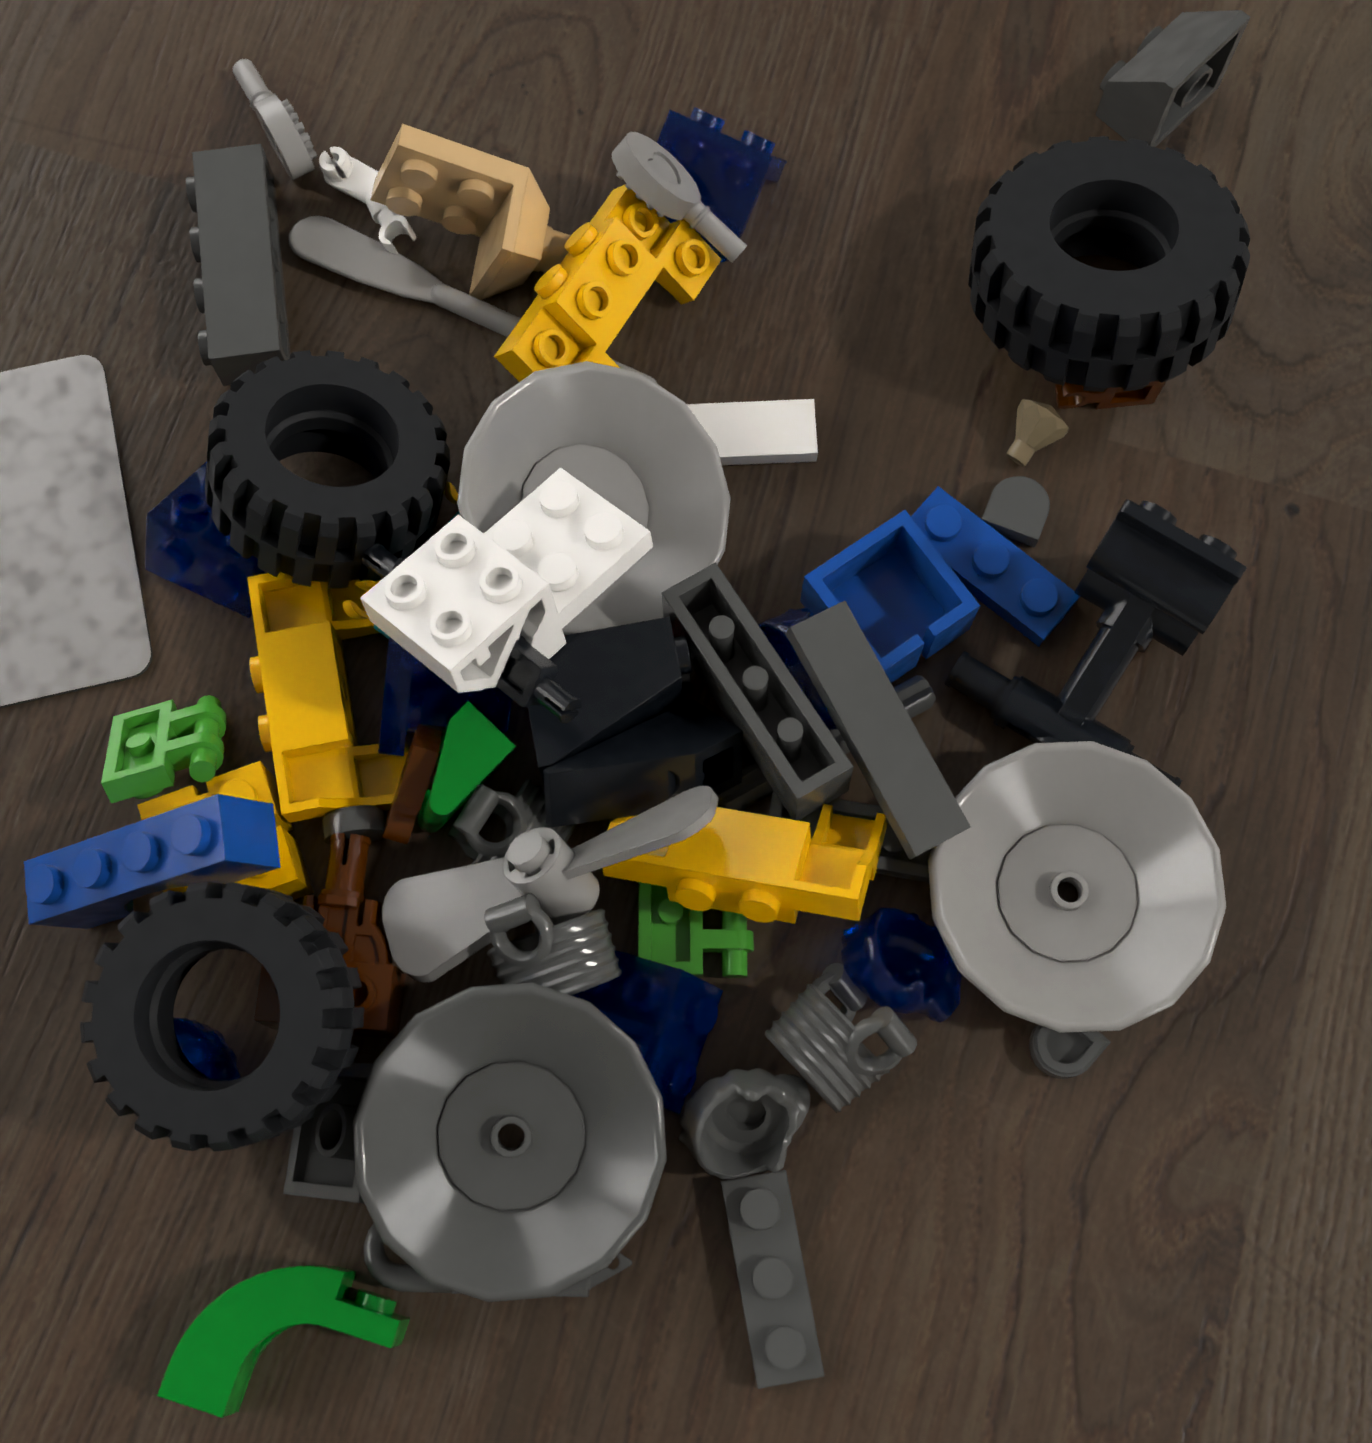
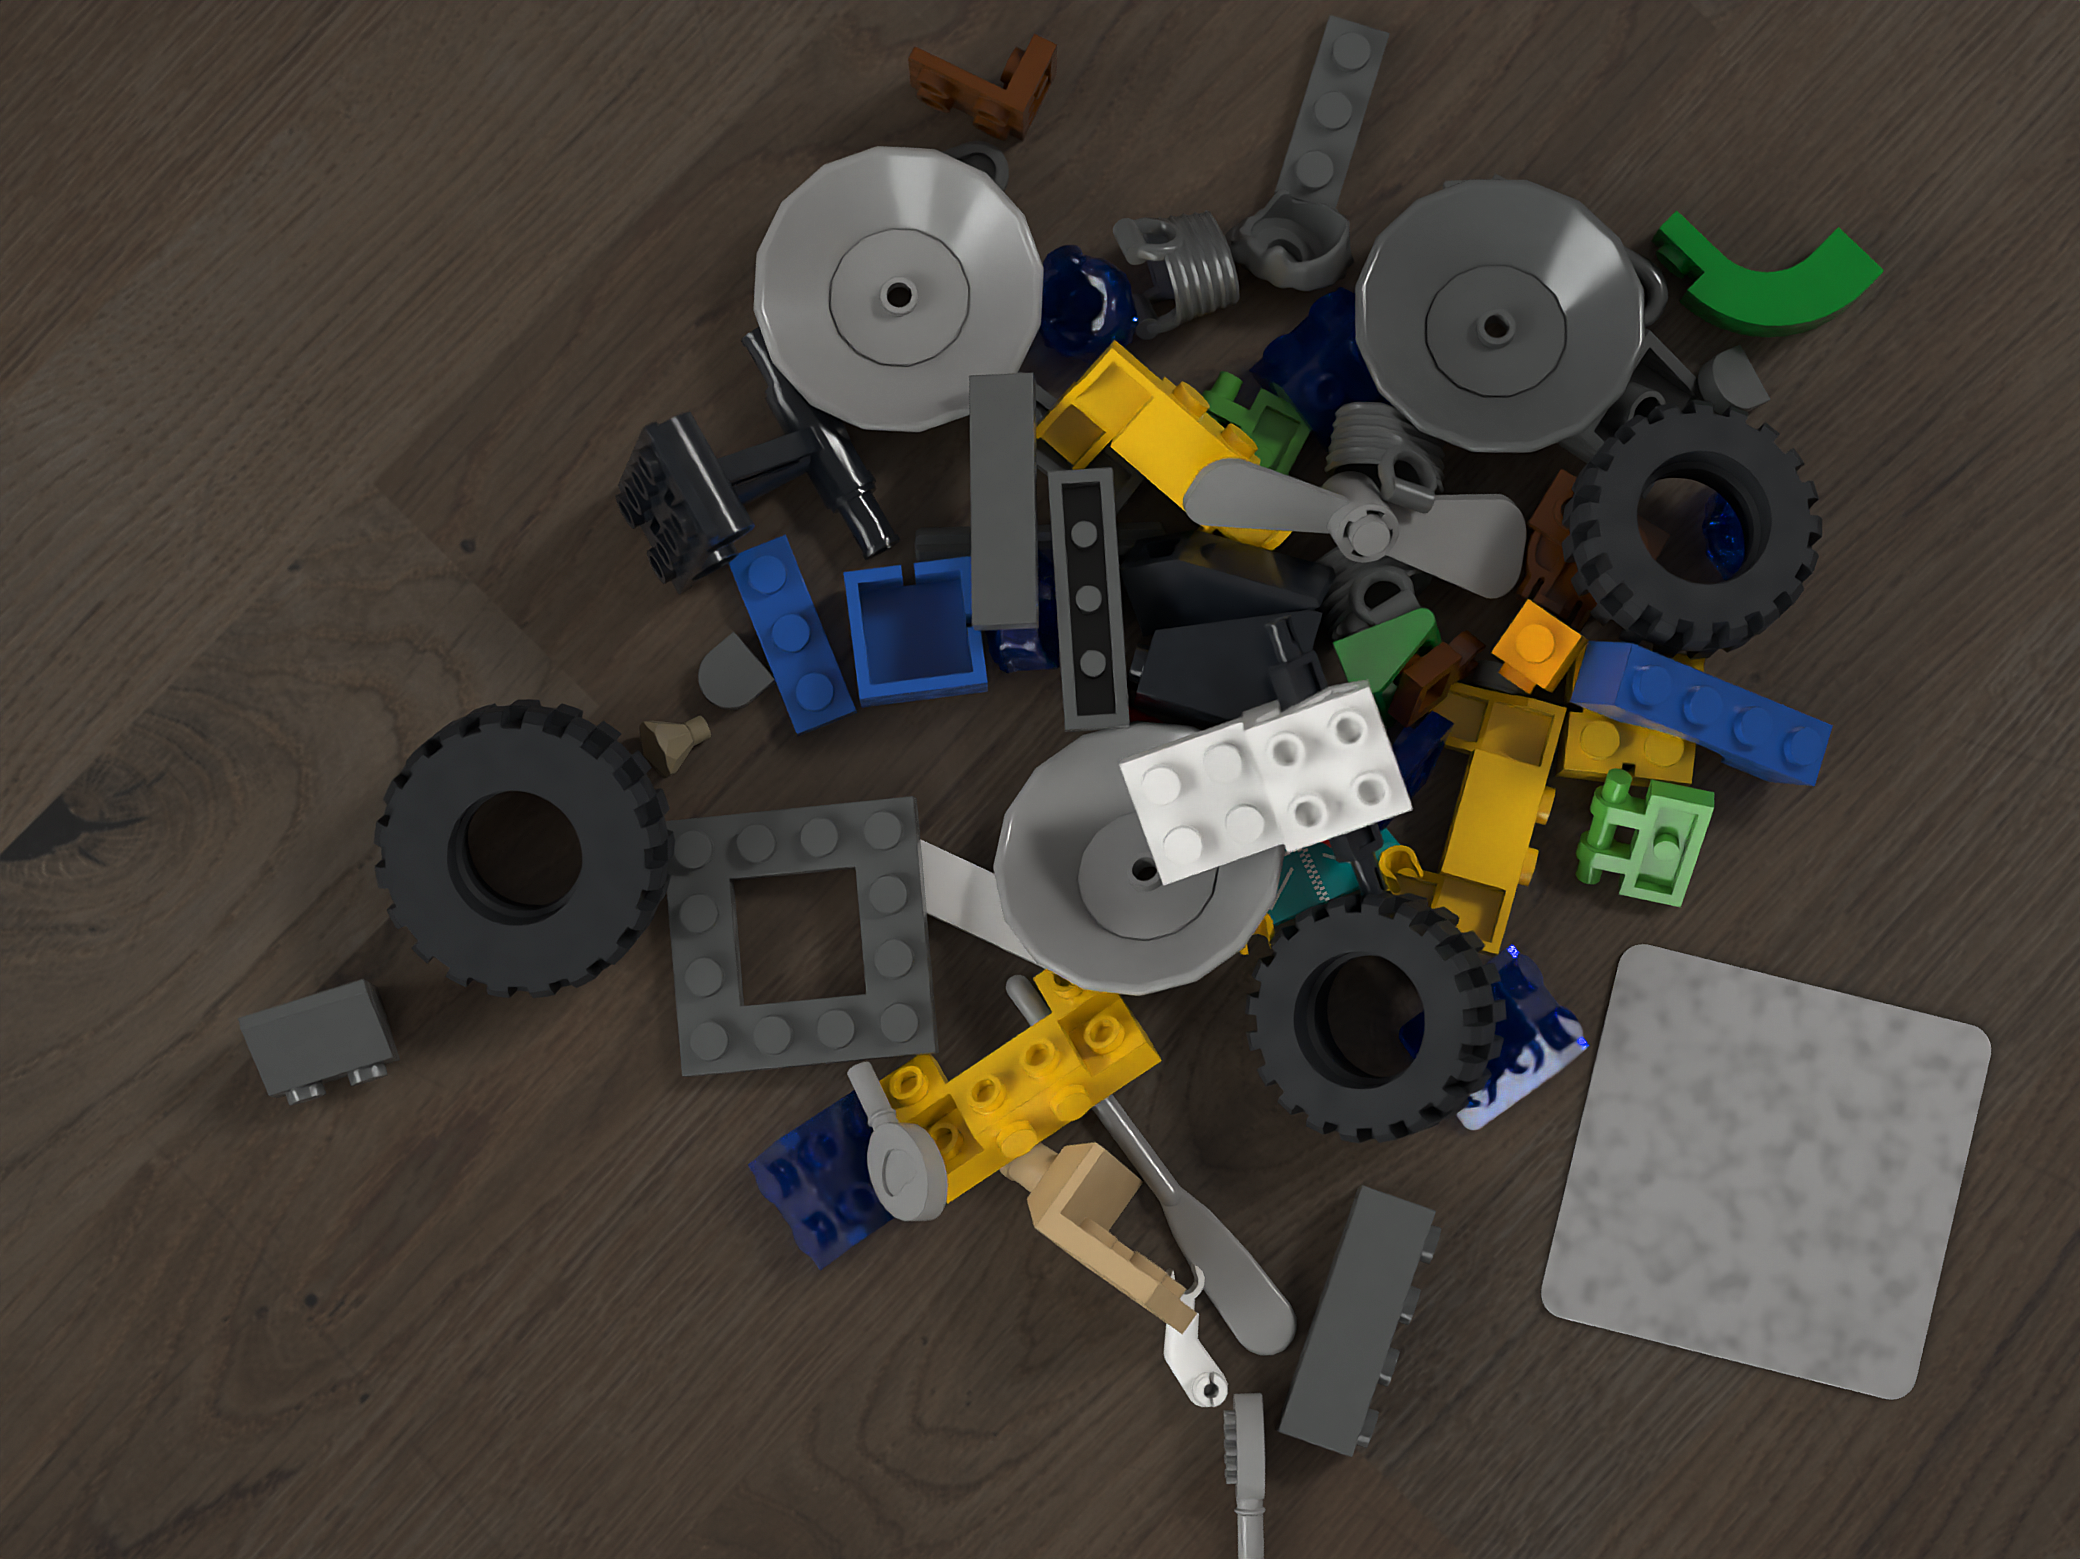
camera: 160 degrees left, 10 degrees up
none -> dark grey plate [666,796,939,1077]
none -> reddish brown bracket [908,34,1057,141]
none -> light orange brick [1491,599,1589,694]
none -> dark grey tile [1698,345,1771,415]

